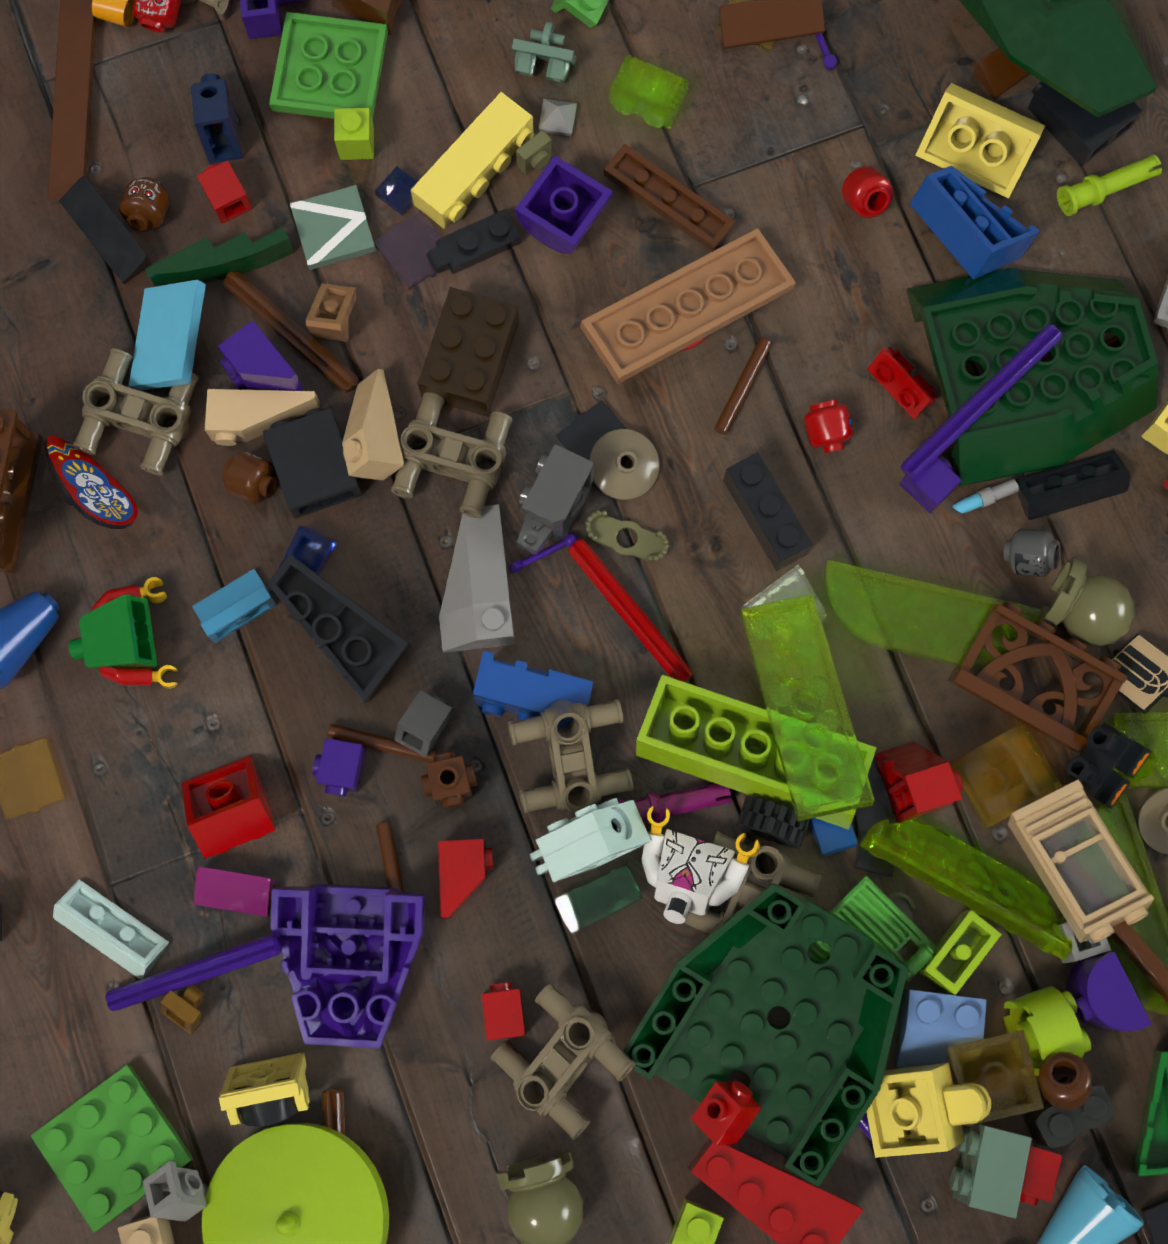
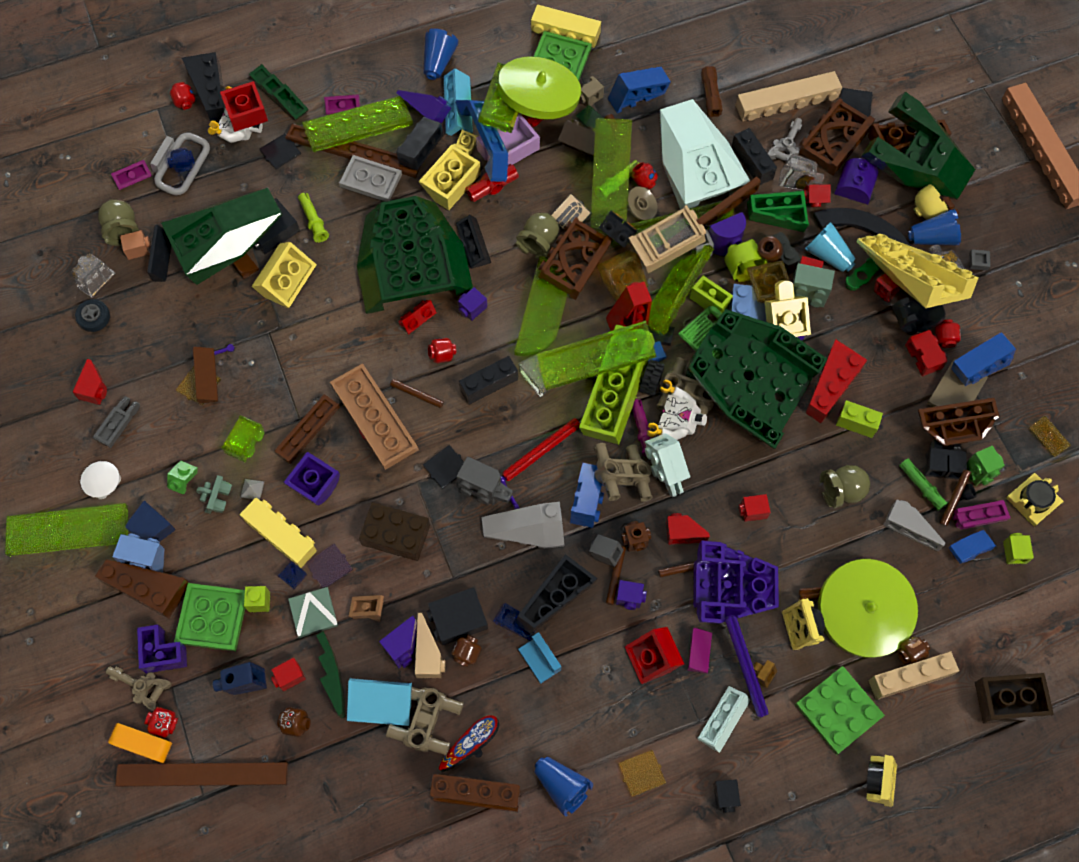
camera: 90 degrees left, 10 degrees down
black slope [59,176,151,284] -> none
green torso [68,577,178,689] -> none
light grey brick [143,1161,208,1222] -> none
reddish brown axle [223,271,359,393] -> none
tan slope [342,369,404,481] -> none
dark tan piece [391,392,513,518] -> none
black hinge [426,209,522,274] -> none
dark tan piece [491,983,636,1140] -> none
olive plate [516,130,552,176] -> none
clear green slope [554,864,643,934] -> none
olive piece [586,511,669,562] -> none
dark tan dish [589,429,659,500] -> none
red brick [691,1081,762,1145] -> none
red head [842,166,893,218] -> none
dark purple axle [901,324,1062,479] -> none
blue wedge [910,166,1040,280] -> none
light grey piece [952,479,1019,514] -> none
dark grey head [1004,529,1060,577] -> none

